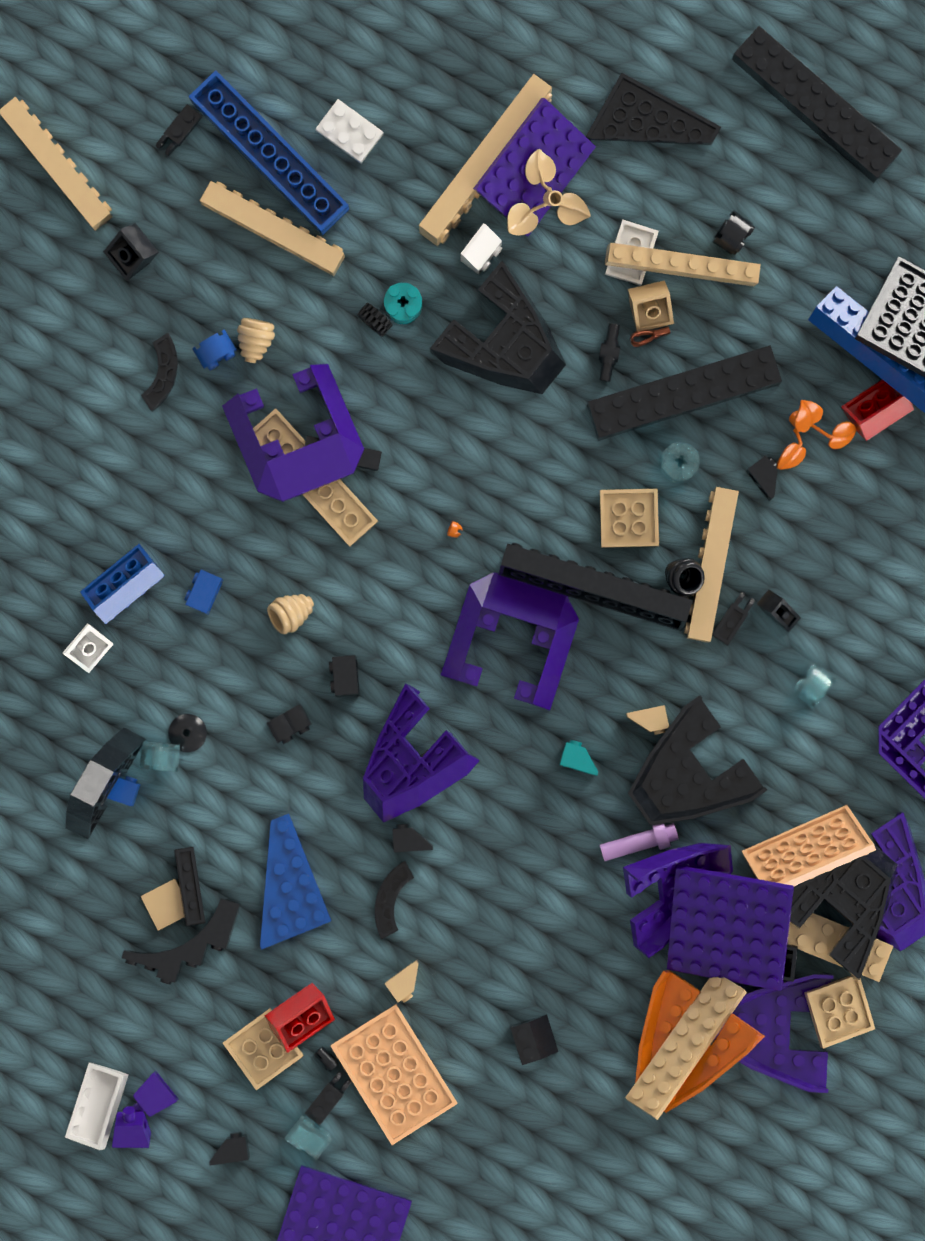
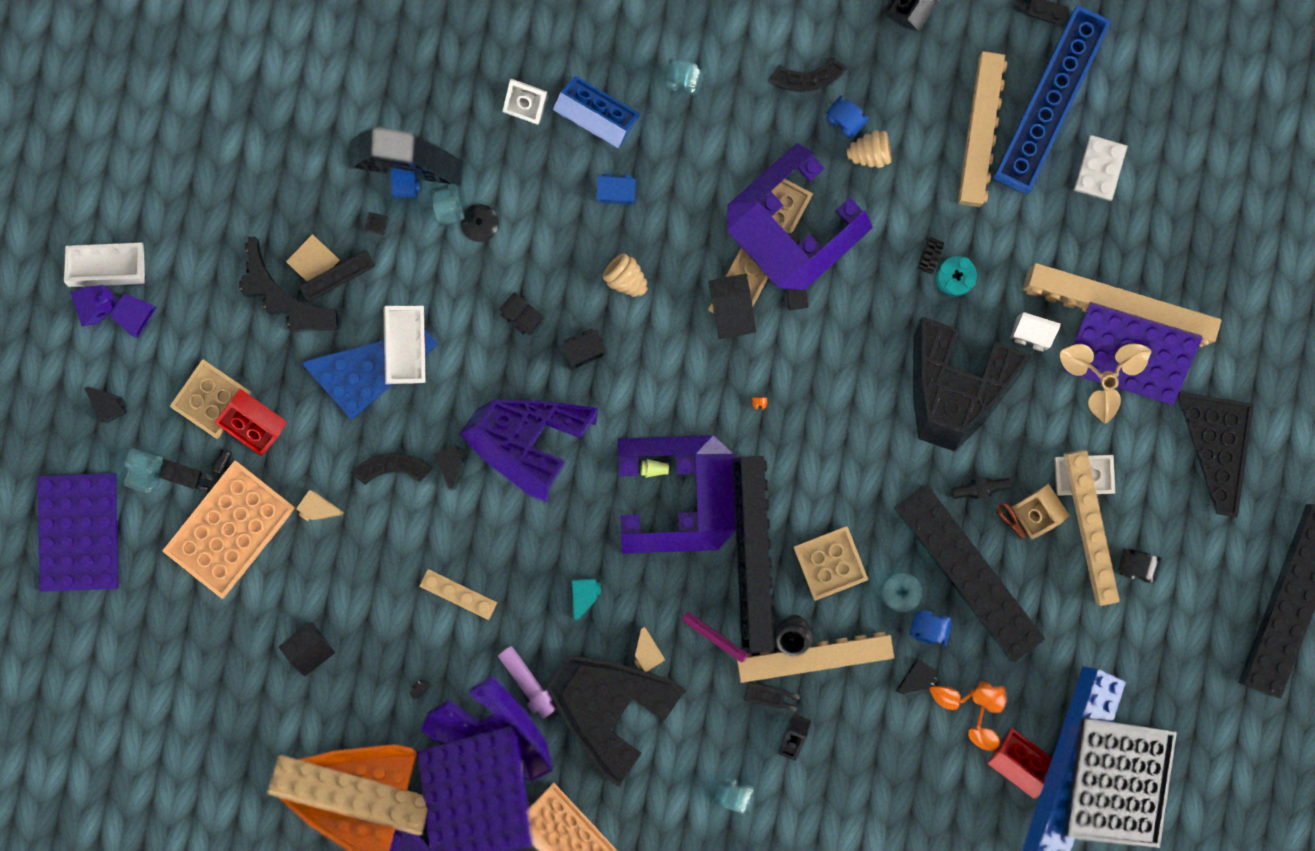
camera: 65 degrees right, 0 degrees up
none -> black plate [365,212,388,235]
none -> white slope [384,306,425,384]
none -> black plate [410,680,432,699]
none -> tan plate [419,569,498,620]
none -> yellowish green cone [640,458,669,478]
none -> clear light blue brick [664,59,706,96]
none -> magenta axle [682,612,748,662]
none -> black slope [708,273,756,339]
none -> blue brick [909,610,952,647]

